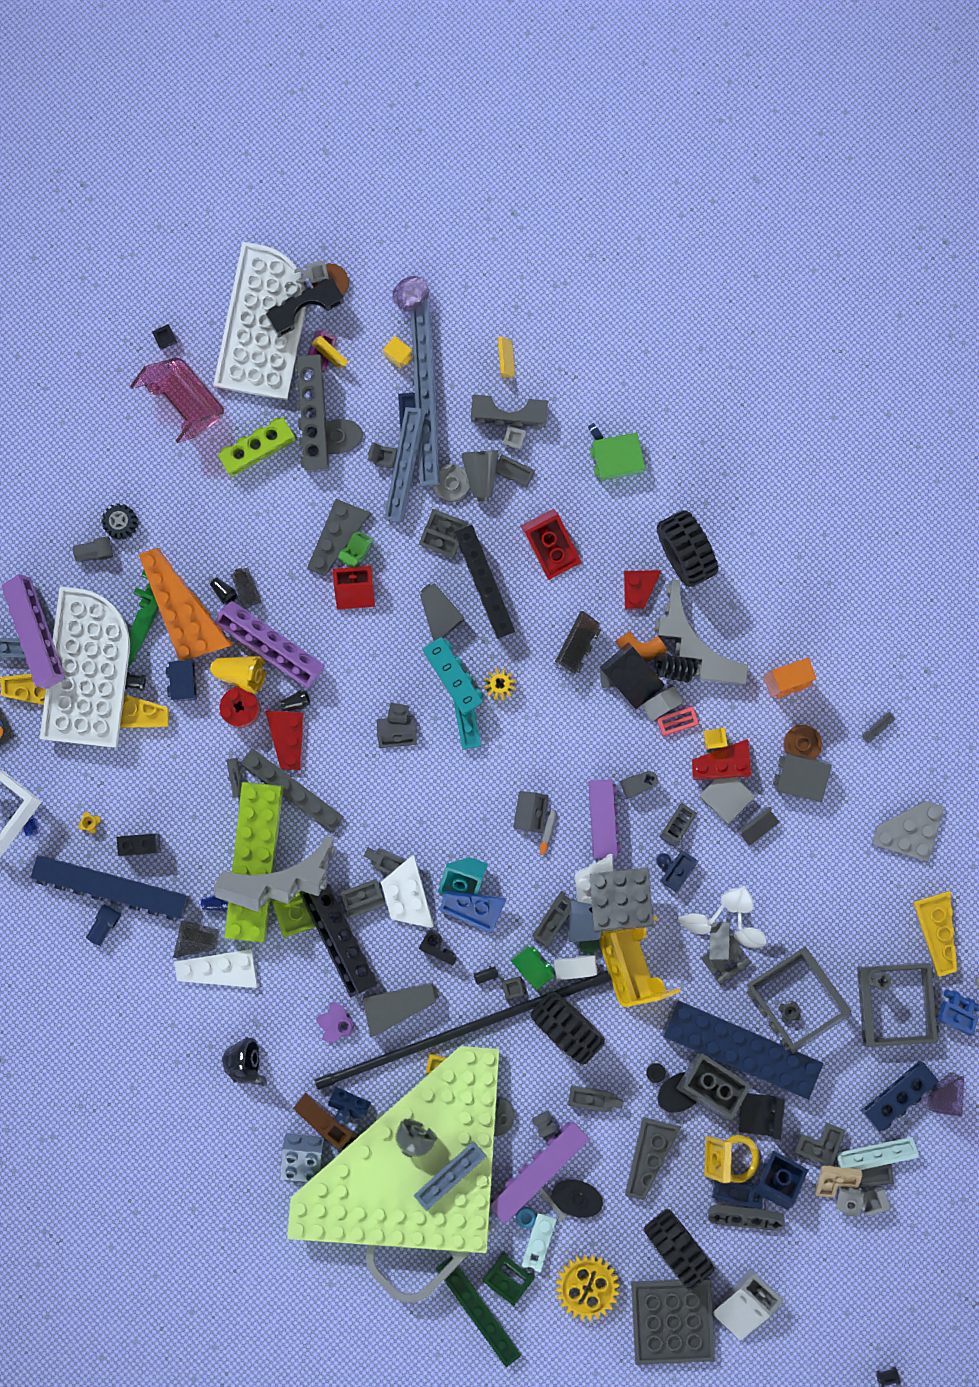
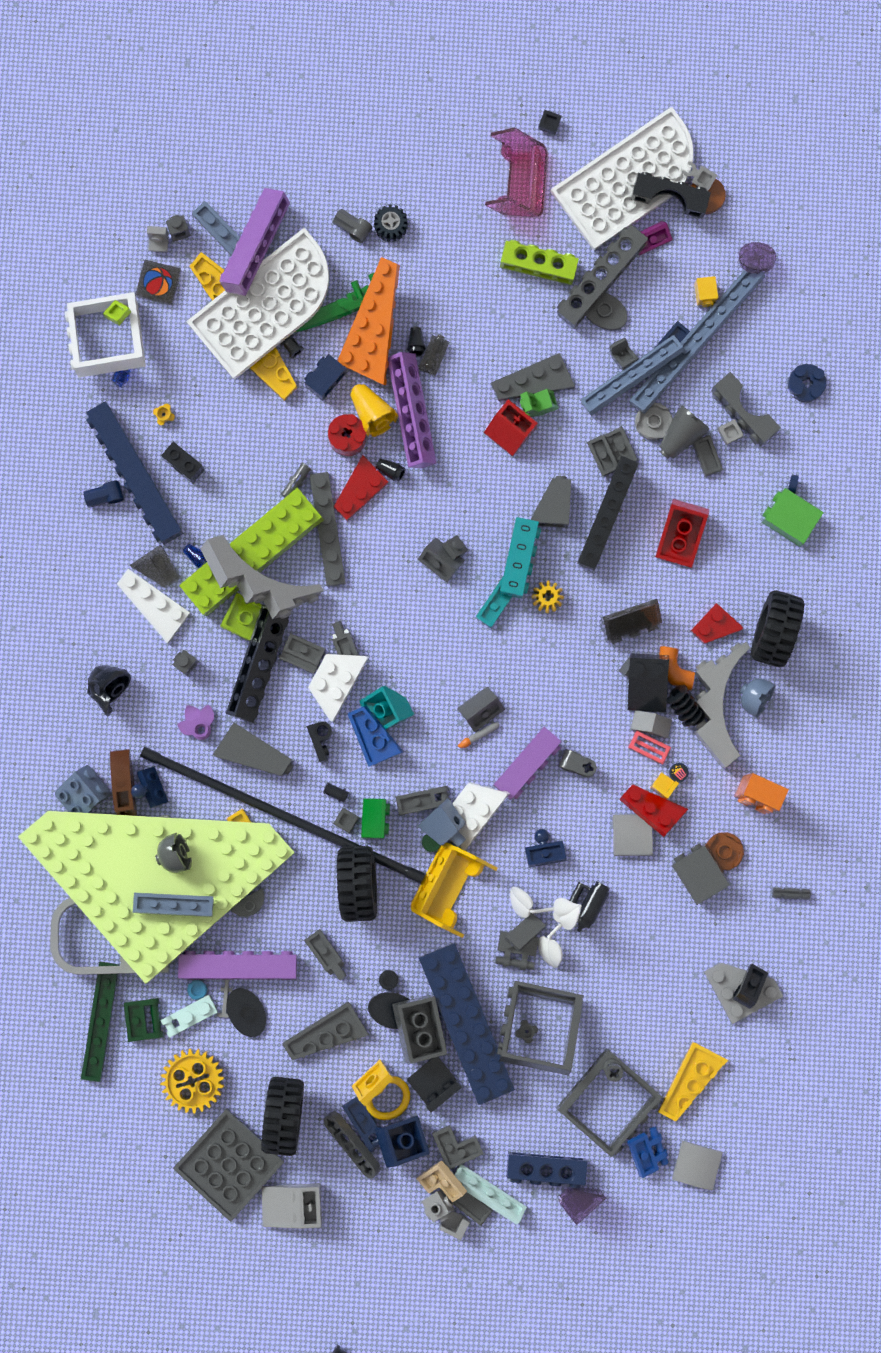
camera: 40 degrees right, 0 degrees up
yellow tile [311,336,349,369] -> none
yellow slope [498,336,515,378] -> none
dark grey wheel [531,1111,557,1138] -> none
white slope [554,955,598,980] -> none
dark grey plate [590,867,654,933] -> none
dark grey slope [659,803,697,847] -> none
dark grey panel [737,806,779,846] -> none
none -> dark grey brick [172,650,199,677]
none -> black piece [569,881,610,932]
none -> tile [669,763,689,782]
none -> black plate [732,963,768,1009]
none -> sand blue cylinder [740,679,776,718]
none -> dark blue plate [787,364,826,402]

